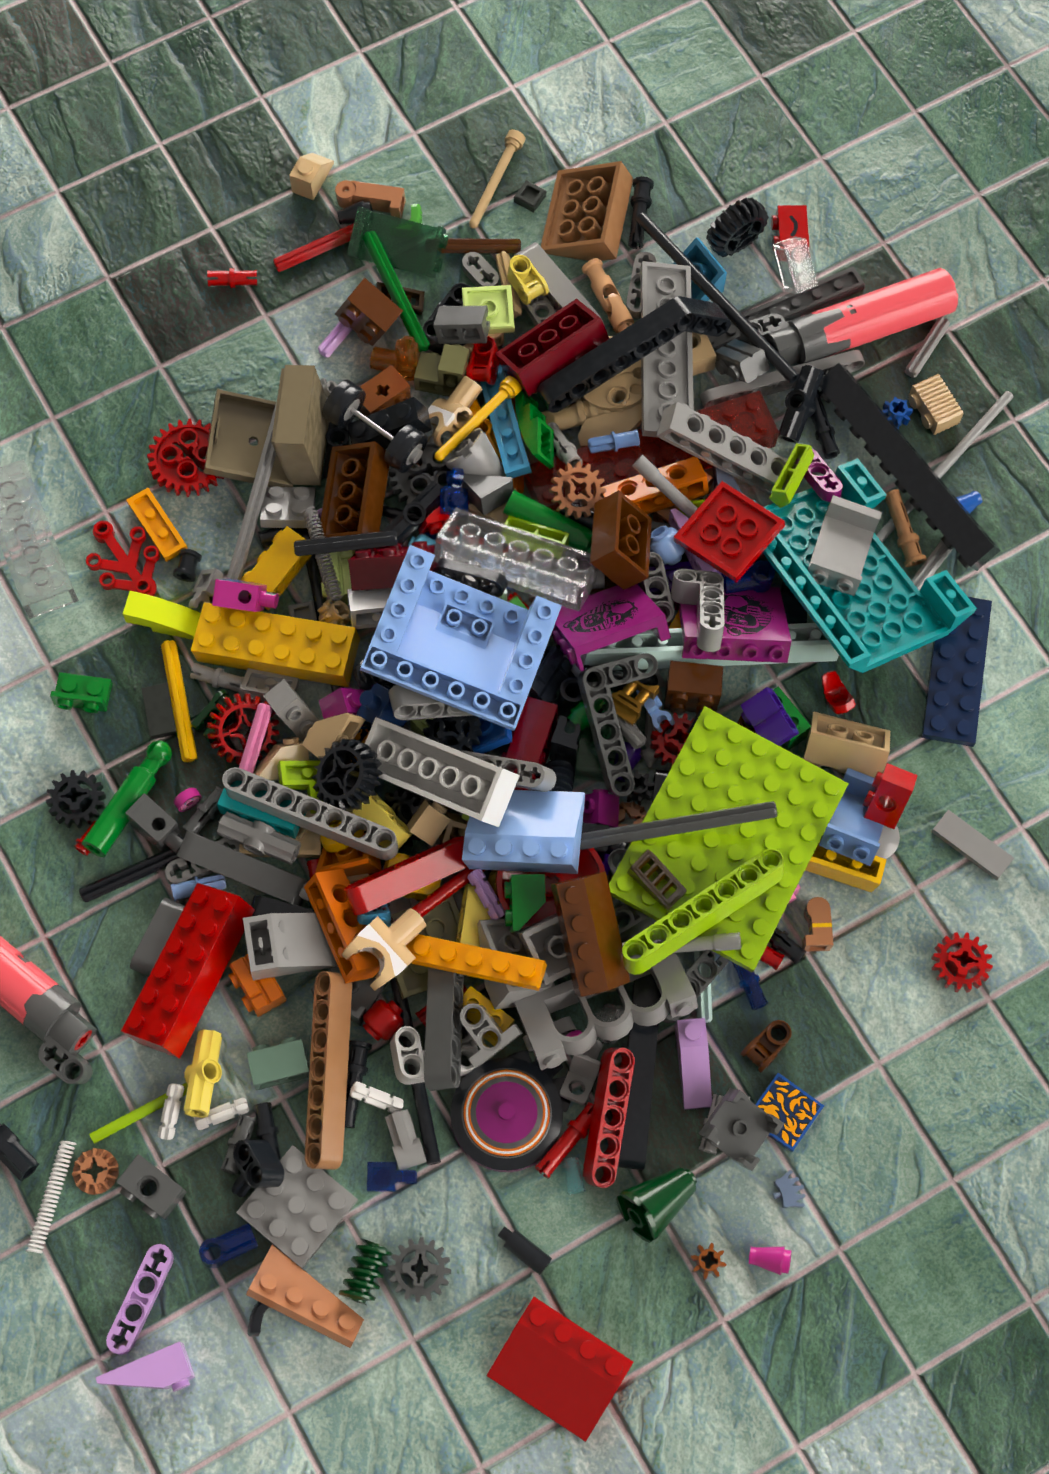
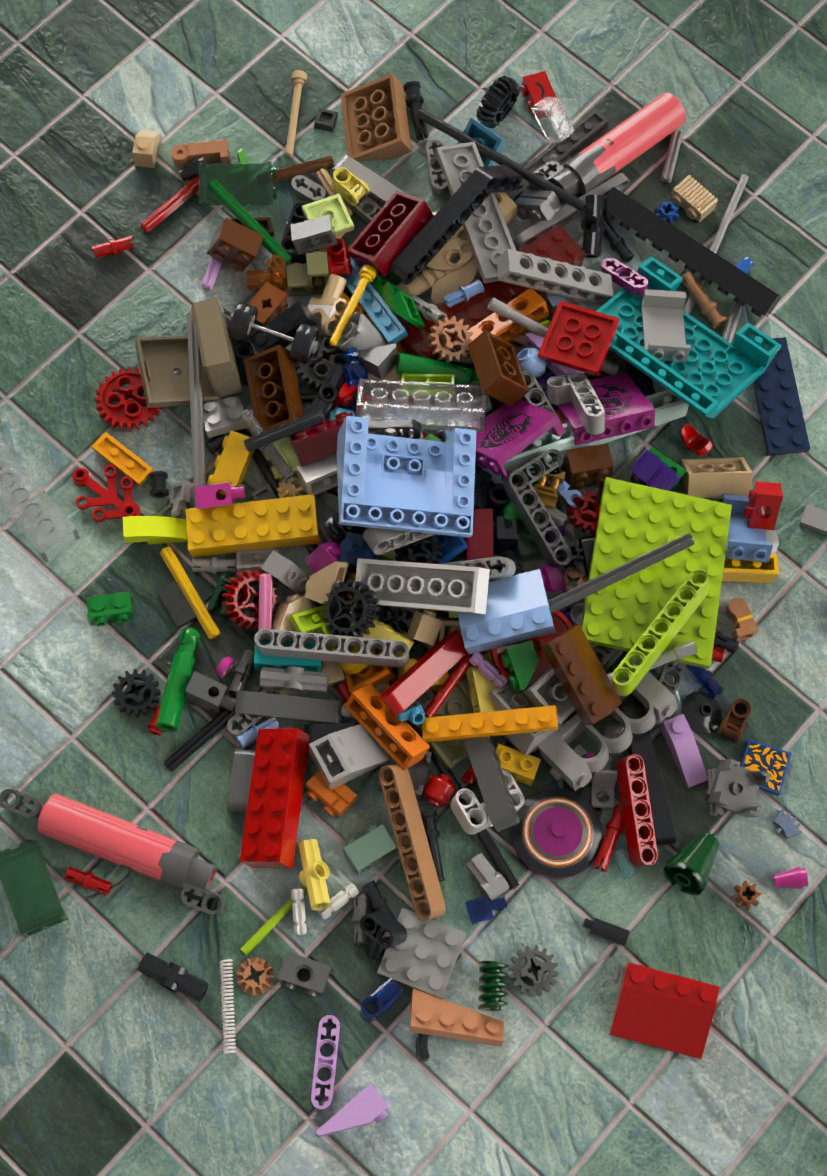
camera: 20 degrees left, 0 degrees up
tan connector [341,908,427,991] -> none
white axle [350,1081,403,1113] -> none
light grey tile [460,1003,523,1068] -> none
light nougat piece [582,258,634,333] -> none
dark brown slope [627,849,687,911] -> none
clear blue piece [721,560,775,594] -> none
lime piece [769,443,814,508] -> none
none -> black dish [681,691,722,734]

